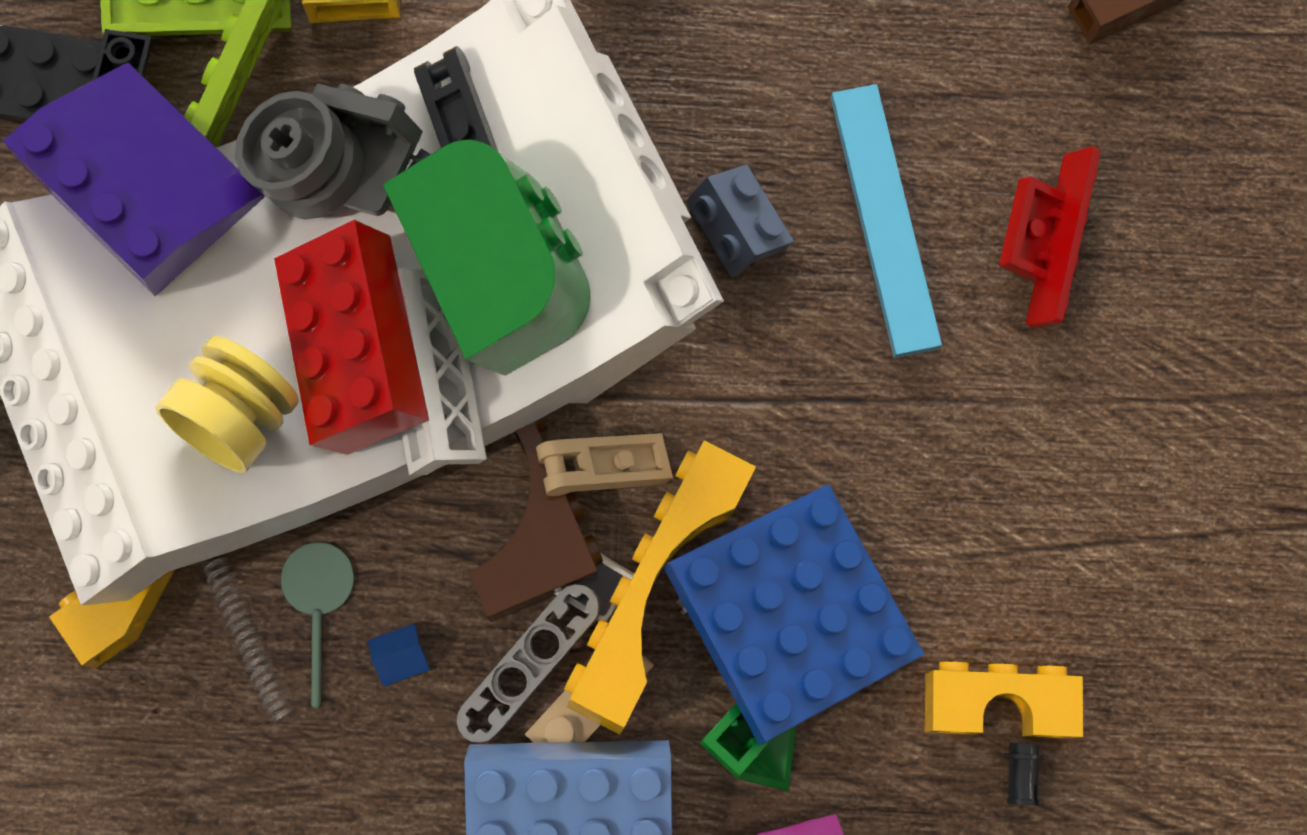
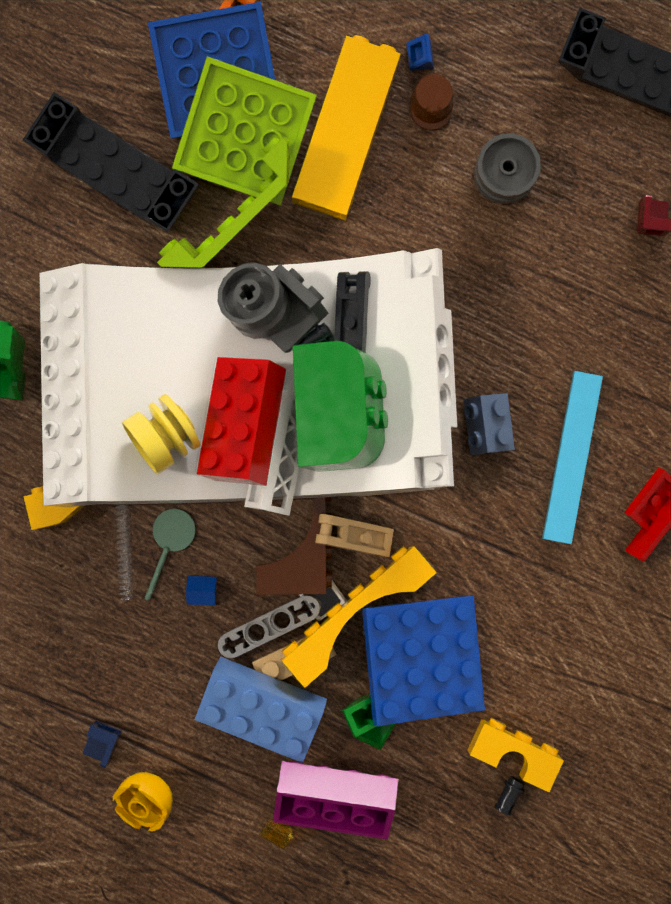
camera: 30 degrees right, 10 degrees up
dark purple slope [3,63,265,296] -> none

